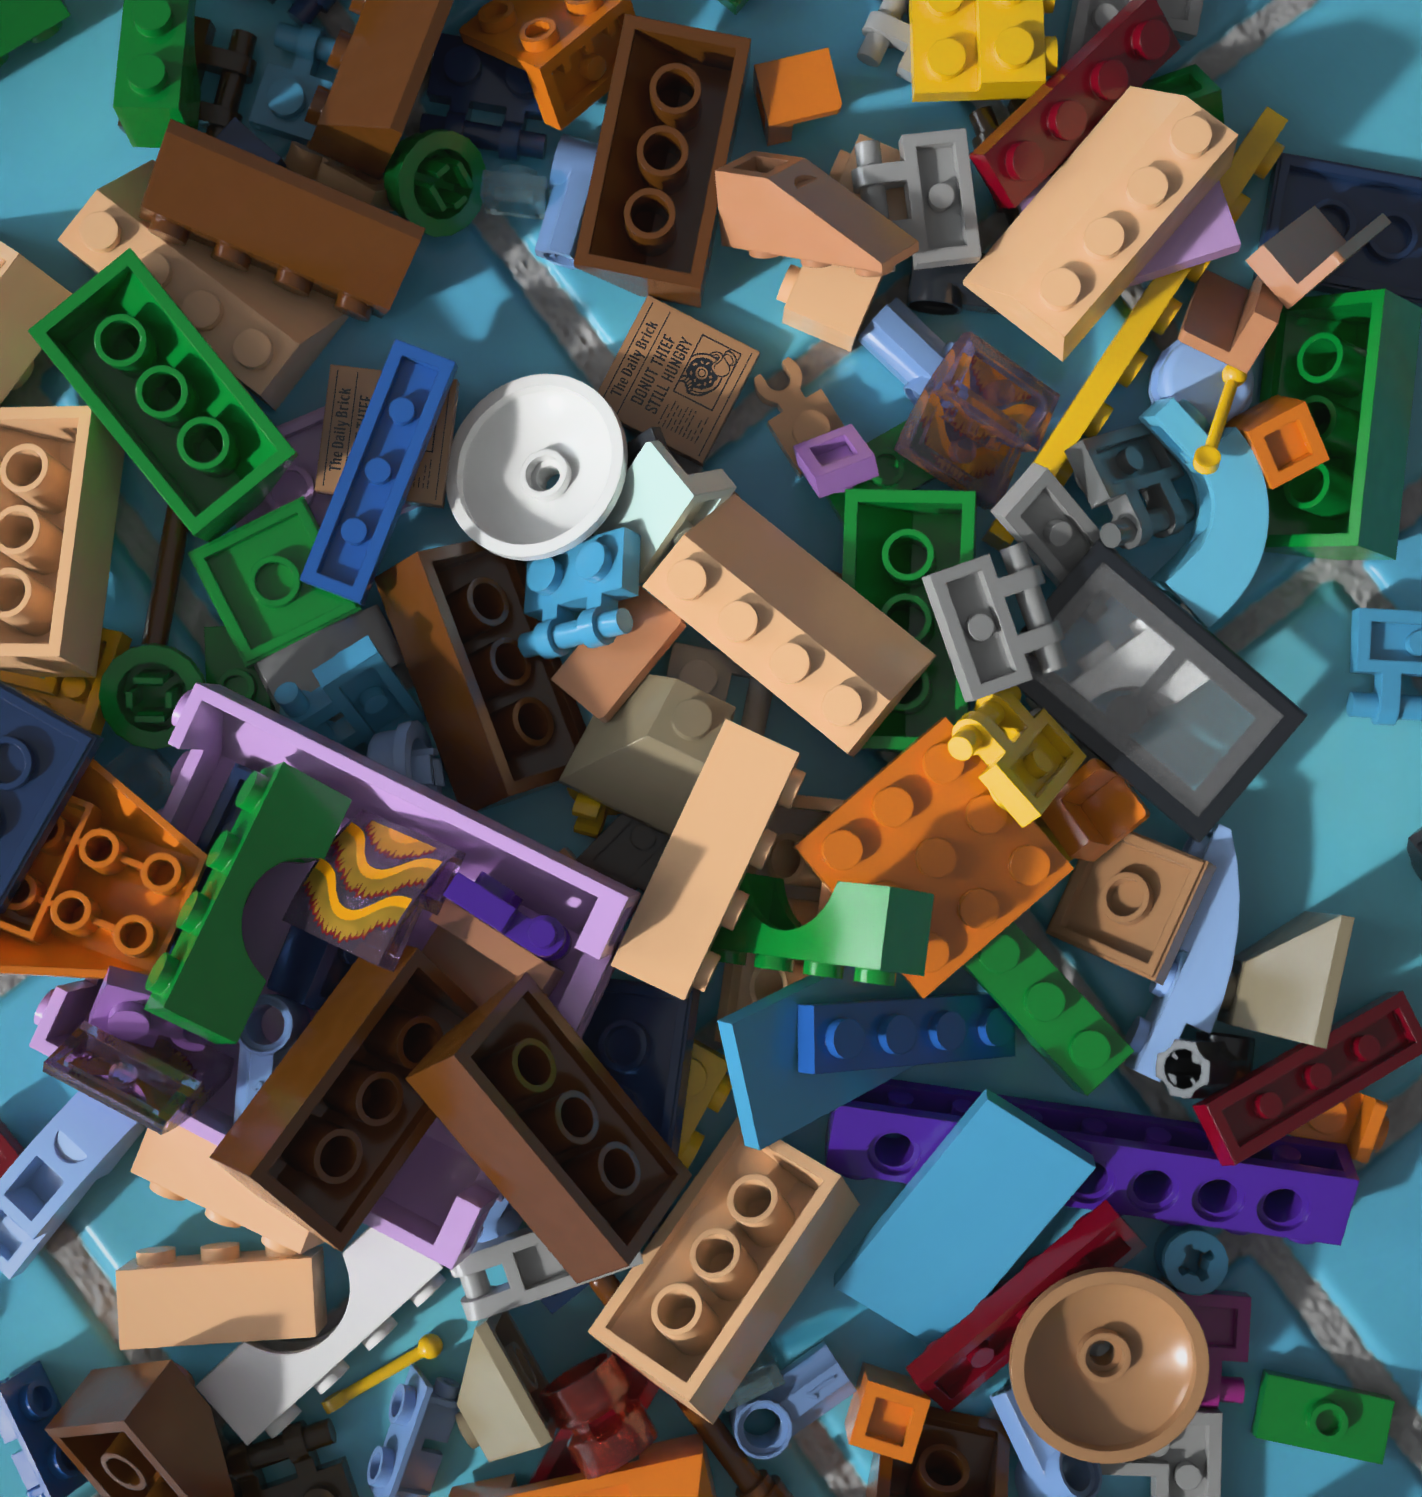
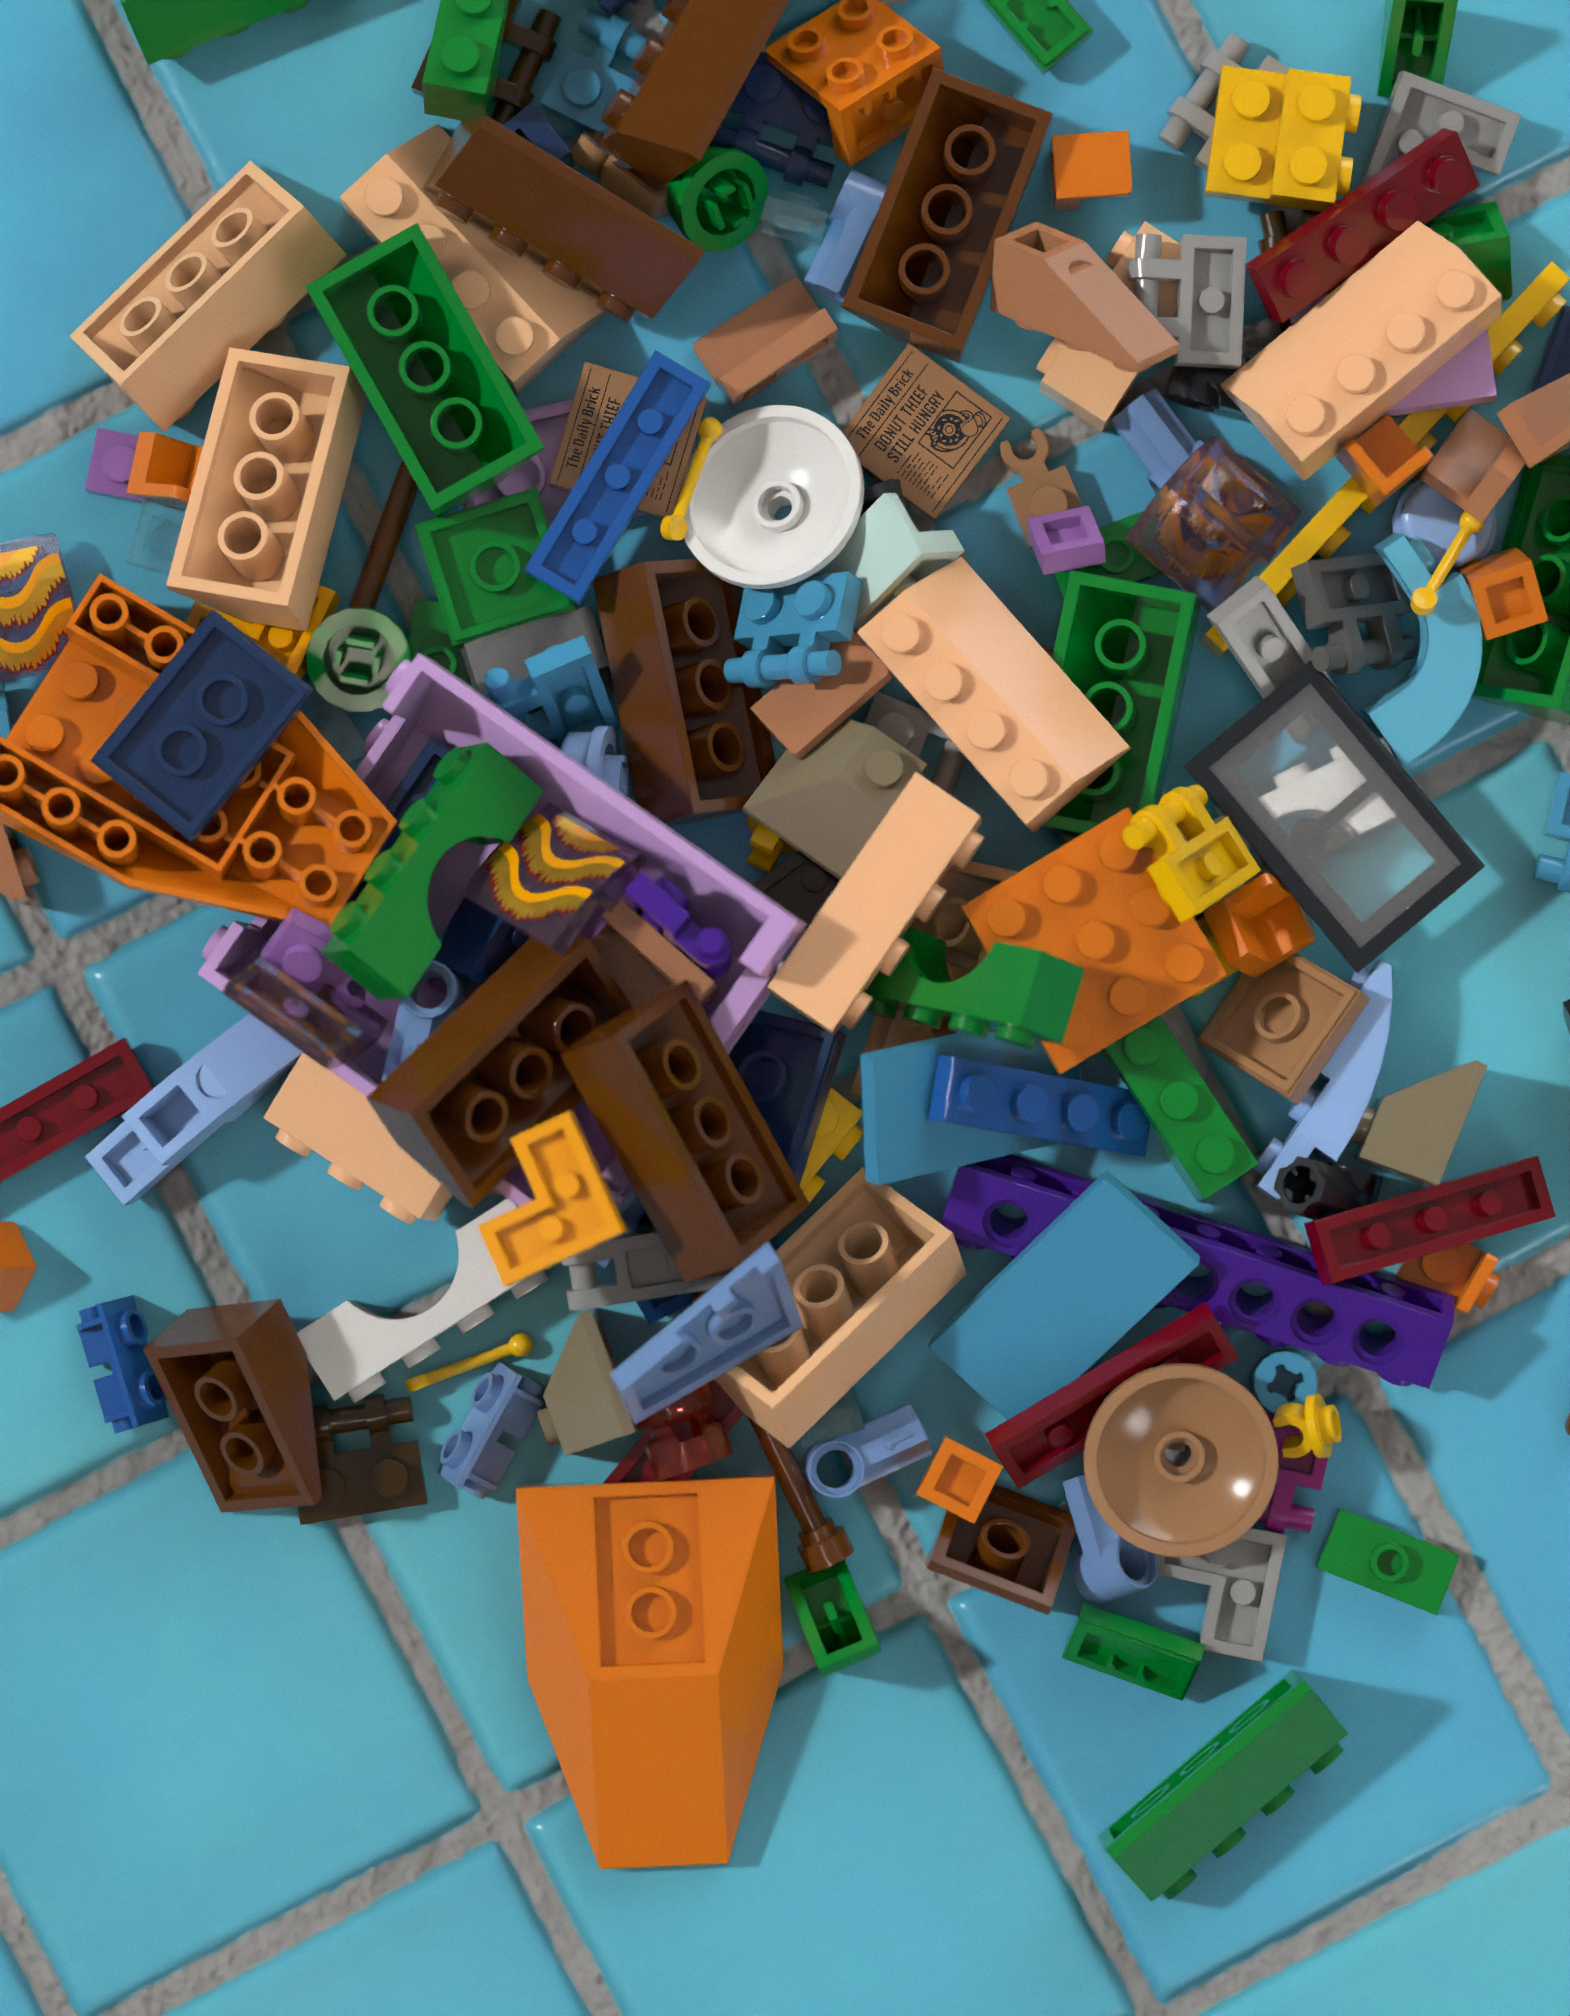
camera: 15 degrees right, 0 degrees up
light nougat brick [116,1242,327,1350] -> none
light grey plate [922,541,1068,702] -> none
none -> light orange plate [478,1111,628,1286]
none -> medium blue wing [610,1242,804,1424]
none -> yellow hinge [660,417,723,541]
none -> nougat panel [693,277,838,409]
none -> yellow plate [1273,1393,1341,1459]
none -> orange panel [1336,414,1434,507]

